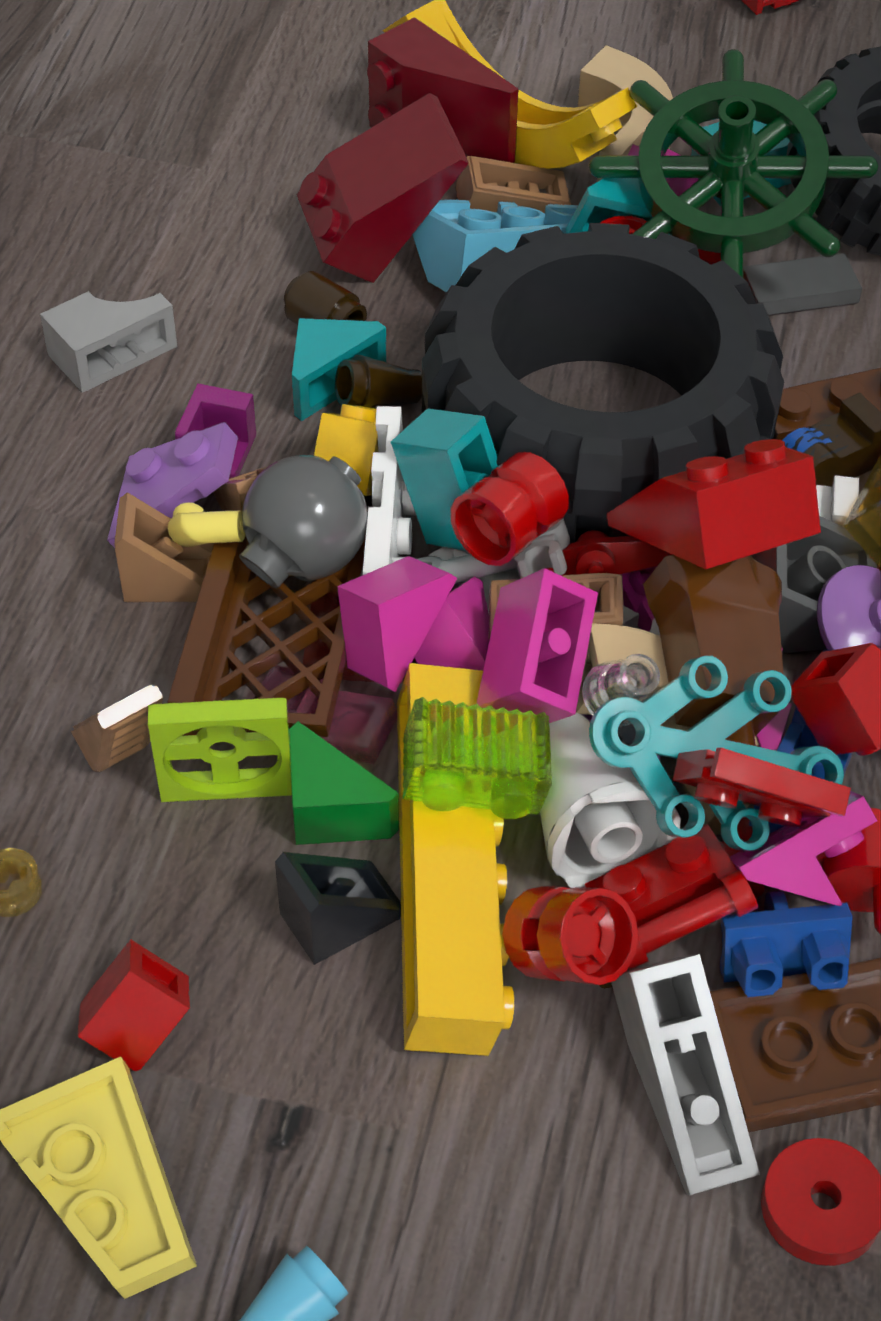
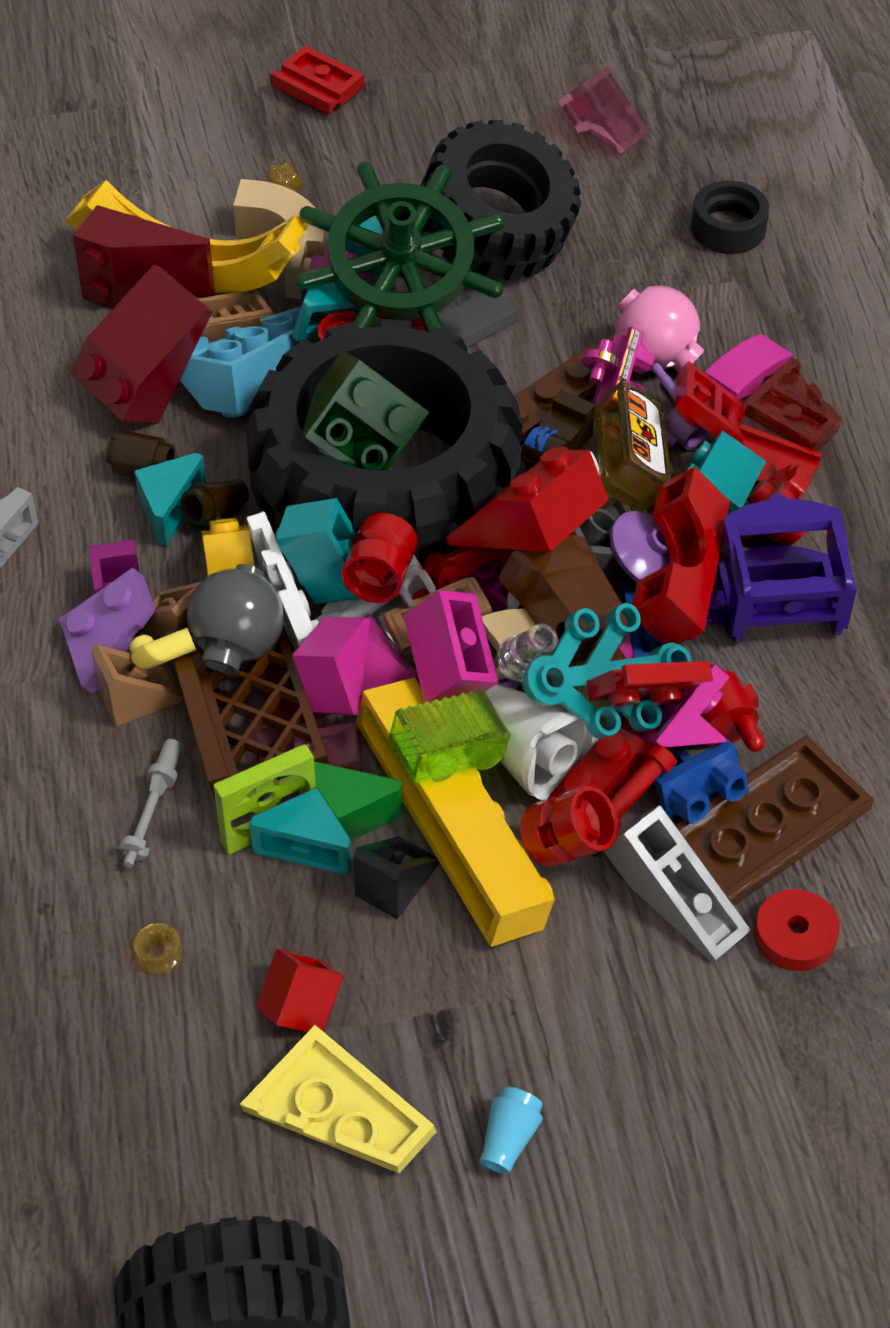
camera: 25 degrees left, 0 degrees up
medium nougat slope [71,685,163,772] -> none
none -> light grey piece [118,739,183,868]
none -> teal slope [250,788,352,876]
none -> clear yellow plate [265,160,305,193]
none -> dark green slope [302,350,429,471]

